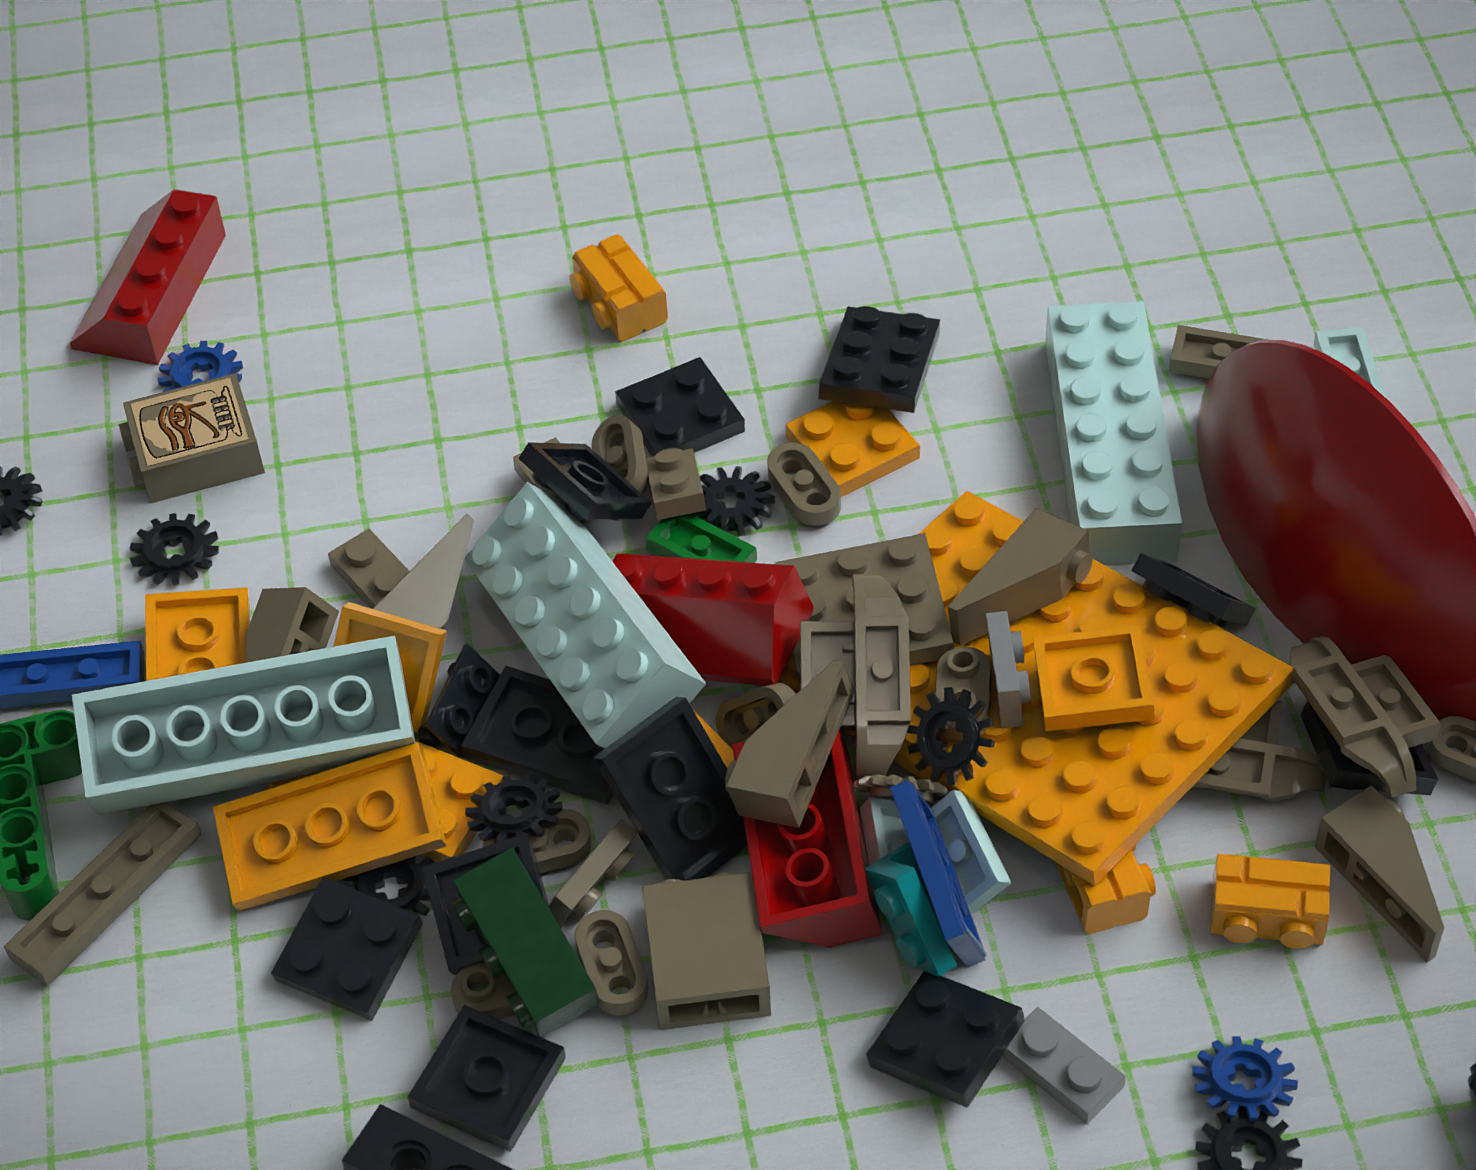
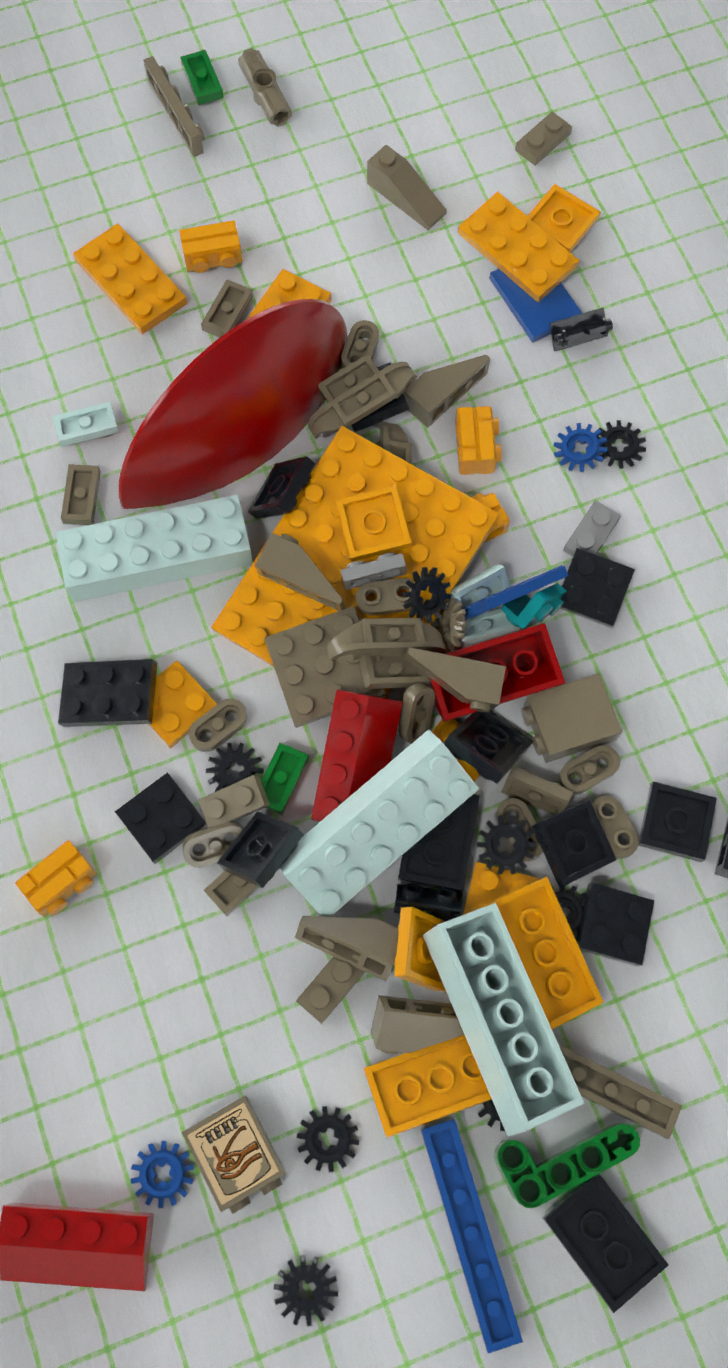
camera: 105 degrees left, 20 degrees up
dark green brick [451,847,600,1037] -> none

